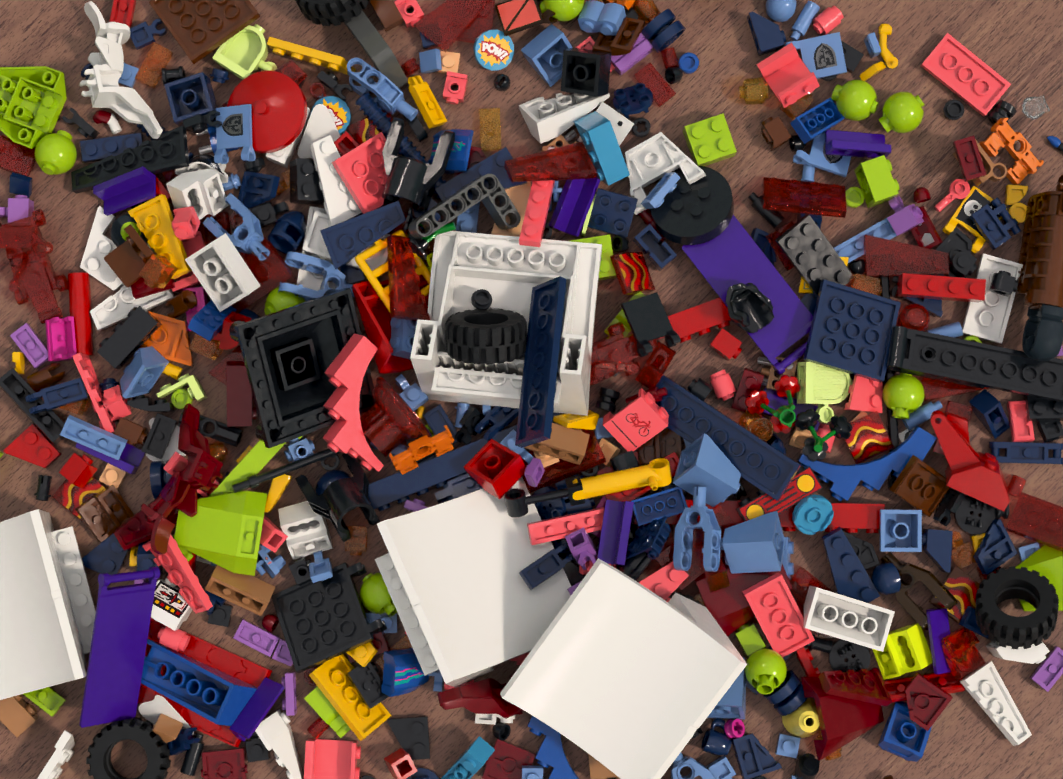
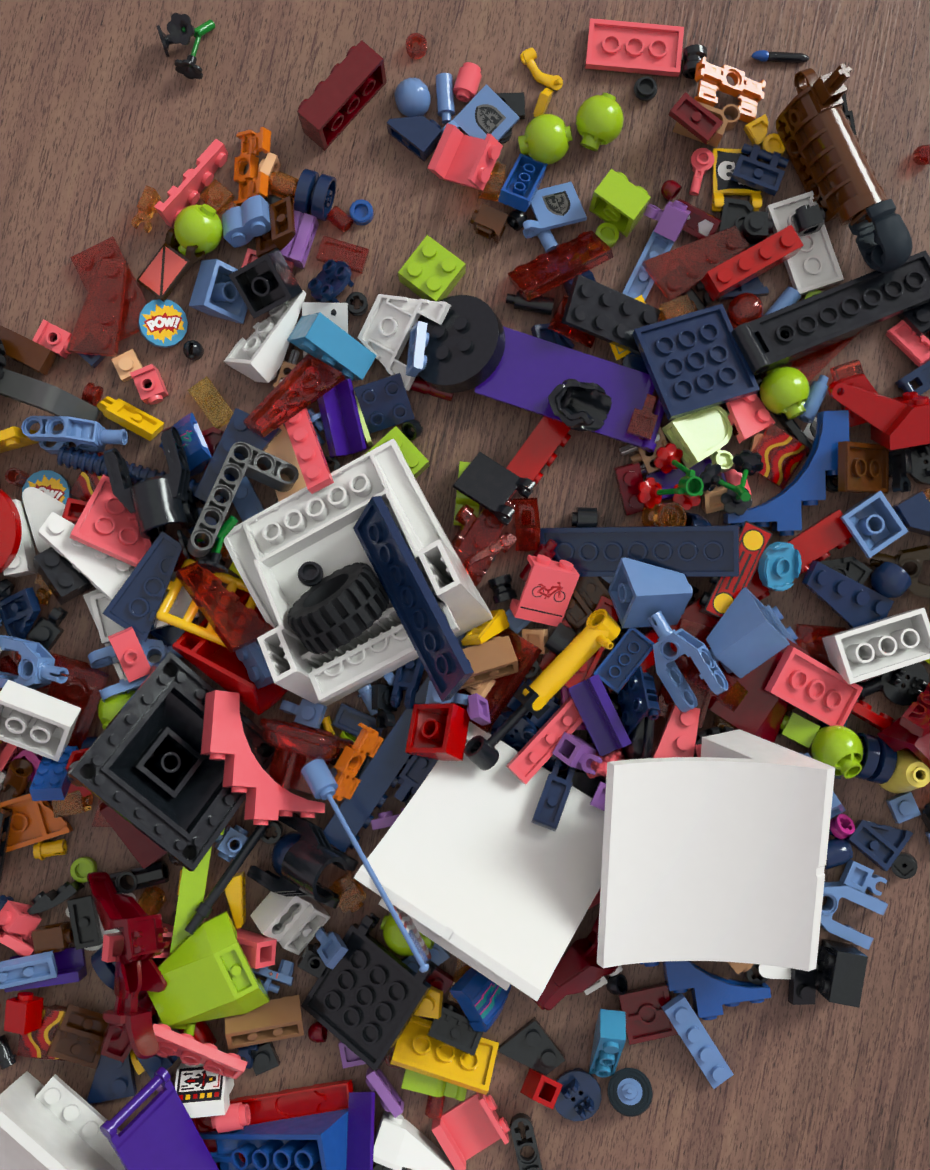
camera: 30 degrees left, 0 degrees up
light nougat plate [99,463,128,490] -> none
medium blue slope [120,346,169,399] -> none
yellowish green bracket [156,374,207,401] -> none
medium lavender plate [233,619,280,657] -> none
dark blue helmet [268,211,306,254] -> none
black plate [317,70,353,101] -> none
black beam [403,115,428,142] -> none
medium blue tile [419,49,442,74] -> none
slope [610,252,655,296] -> none
dark blue piece [633,224,677,271] -> none
black hinge [665,67,683,84] -> none
red brick [709,328,742,361] -> none
coral brick [710,369,737,401] -> none
clear yellow head [739,77,769,105] -> none
dark purple panel [825,130,891,158] -> none
black hinge [849,259,866,275] -> none
medium blue tile [864,32,881,58] -> none
dark blue slope [969,389,1010,439] -> none
clear animal [1022,95,1050,120] -> none
none -> coral plate [108,626,151,683]
none -> medium blue flag [301,759,431,973]
none -> clear red plate [627,394,658,441]

